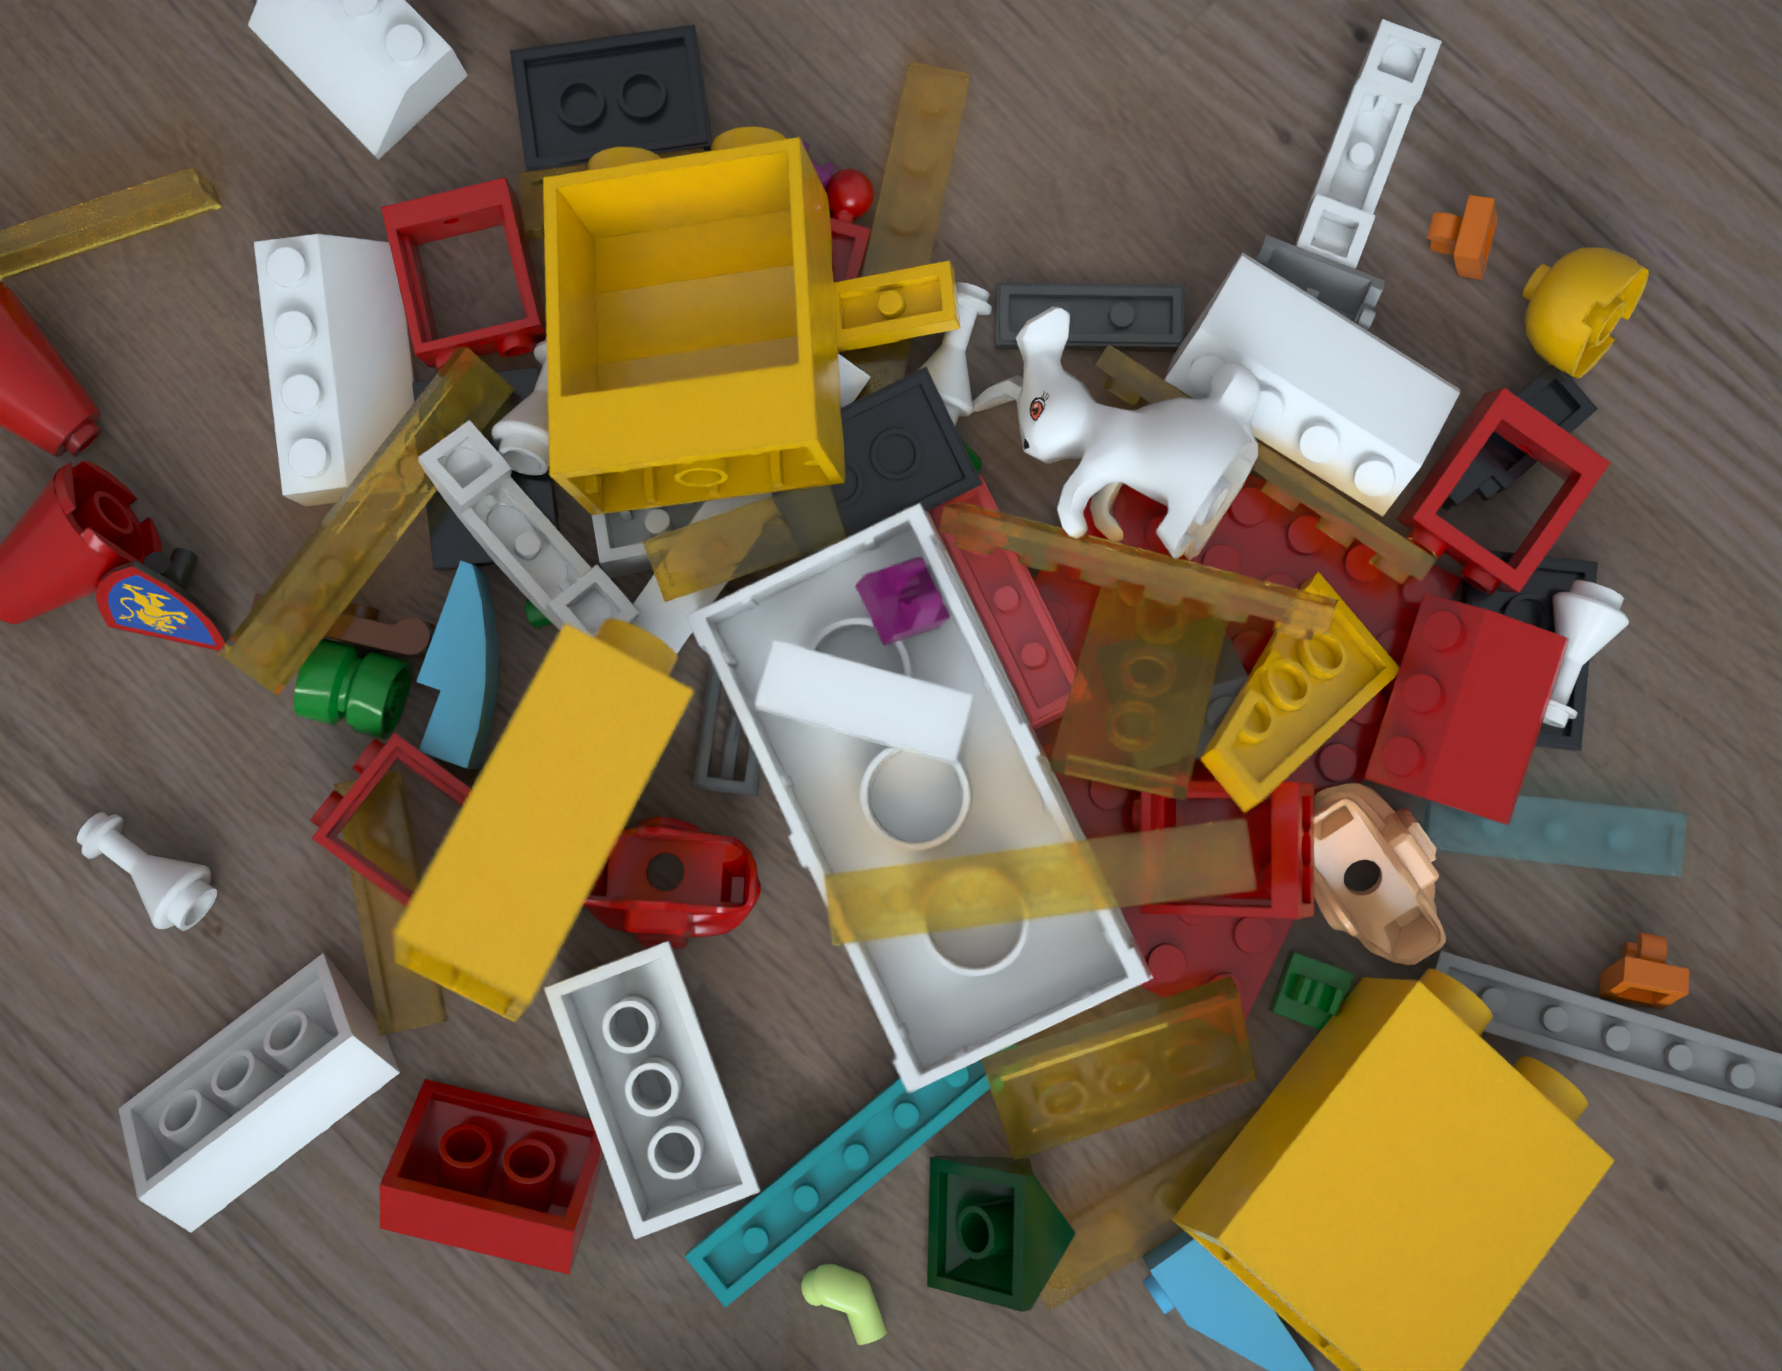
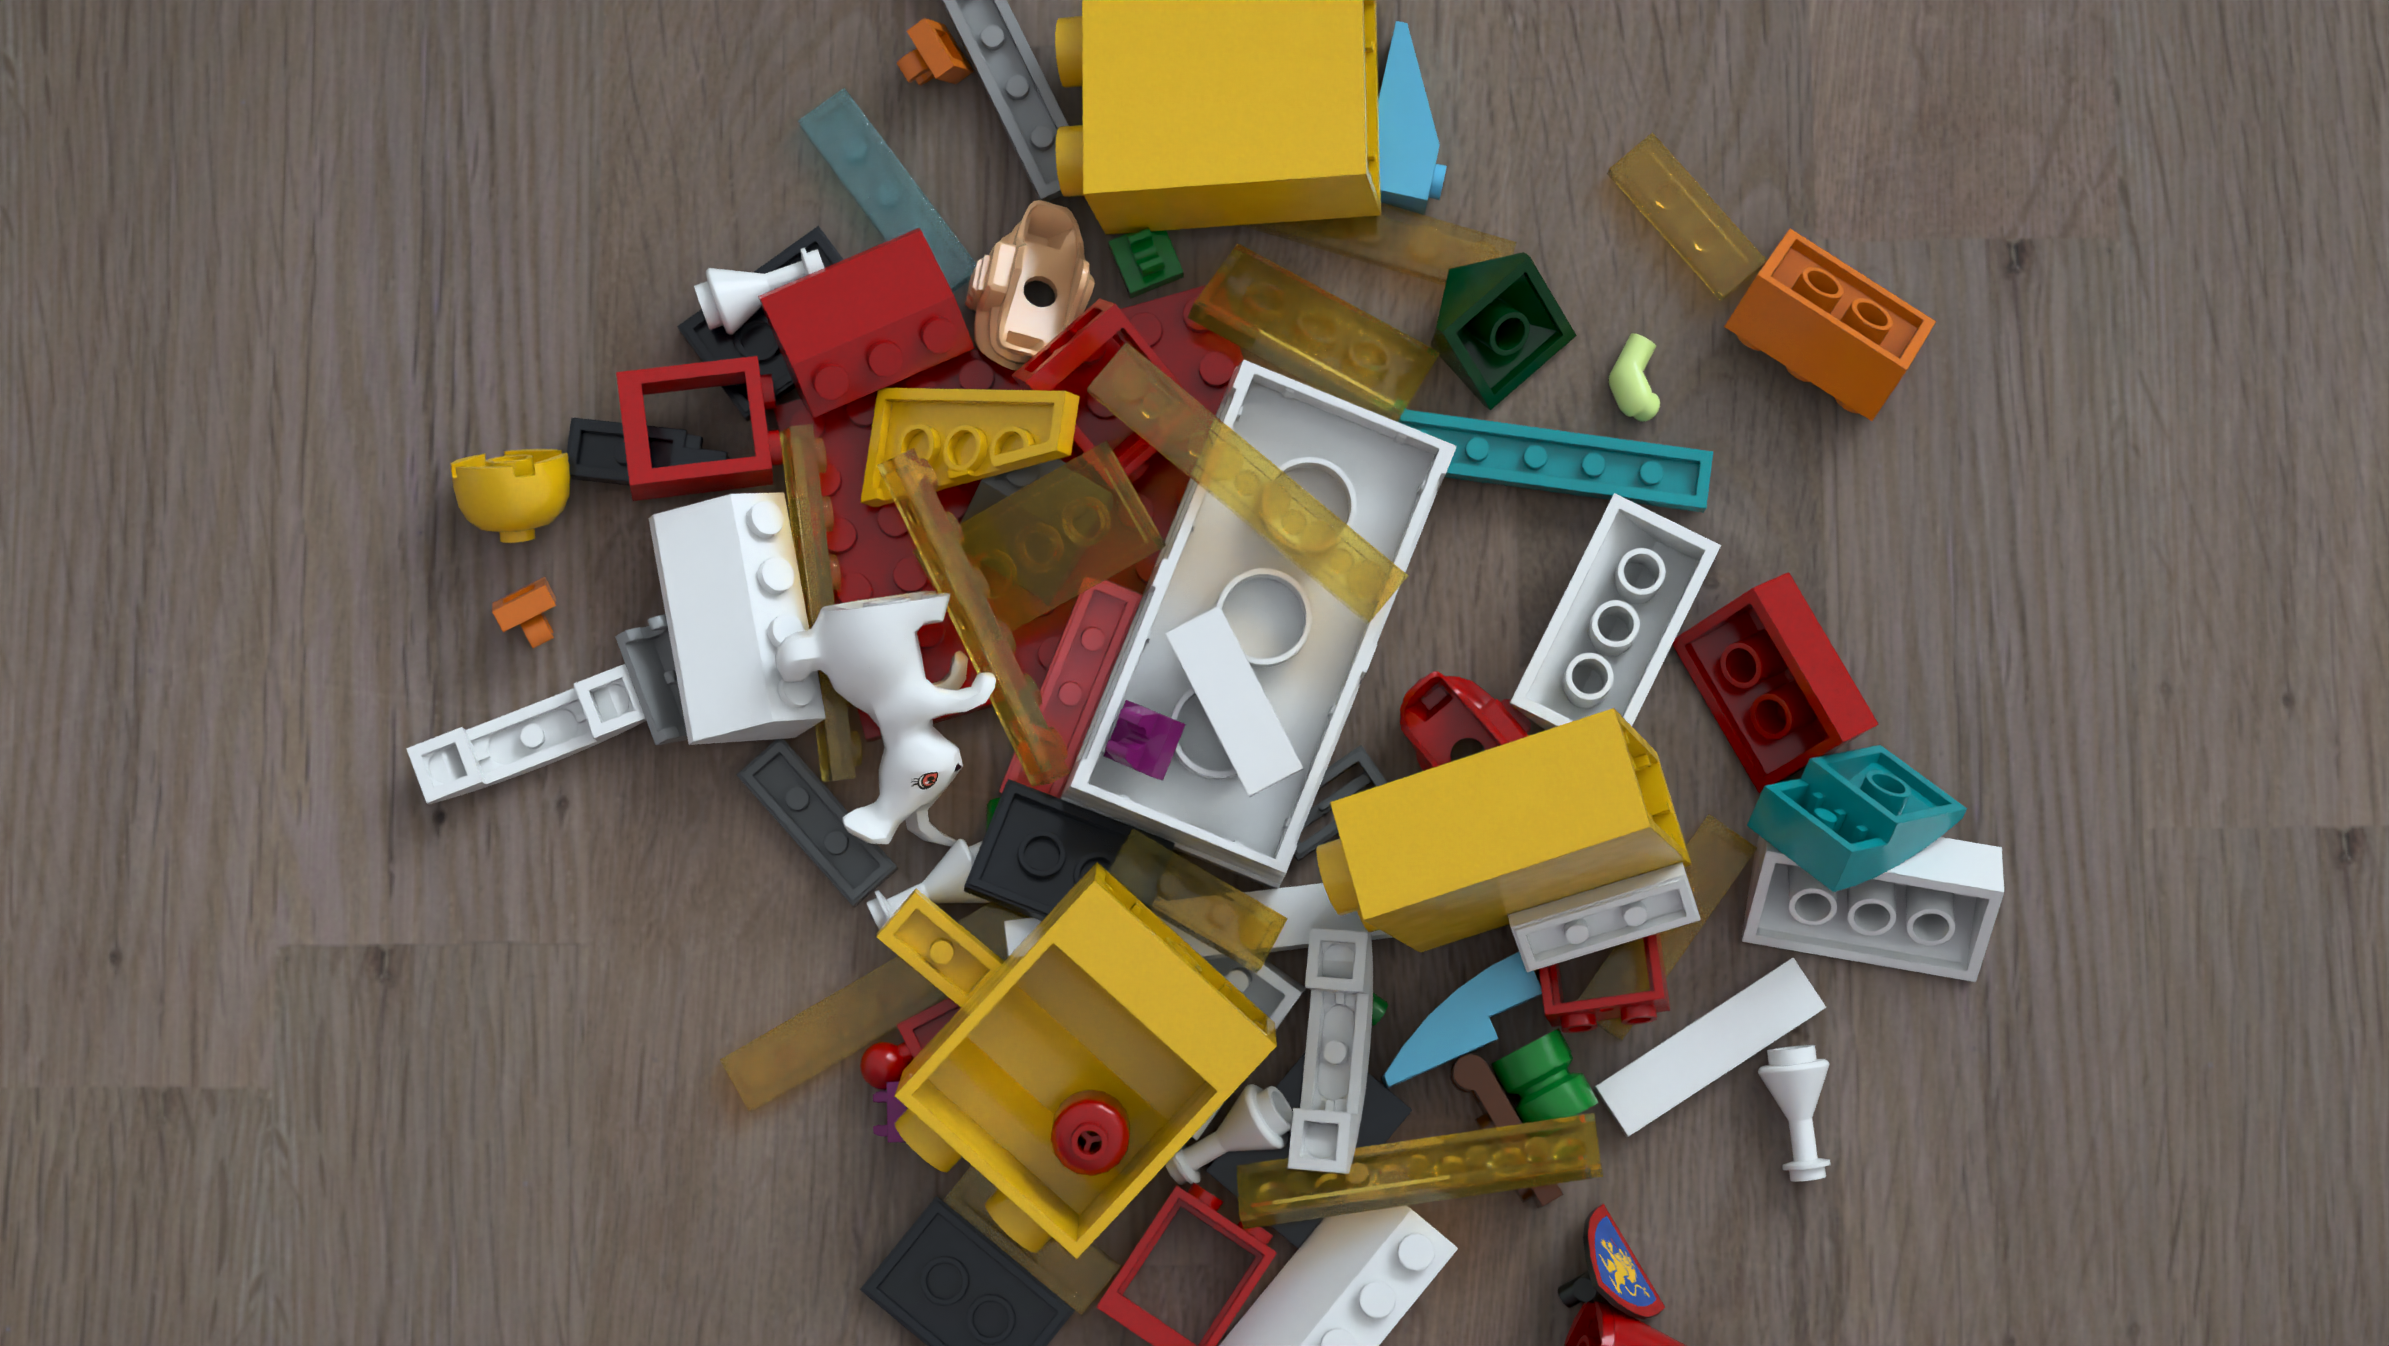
camera: 135 degrees left, 5 degrees down
none -> red head [1051,1090,1130,1176]
none -> white tile [1508,862,1701,972]
none -> white tile [1594,958,1826,1137]
none -> teal slope [1747,745,1967,892]

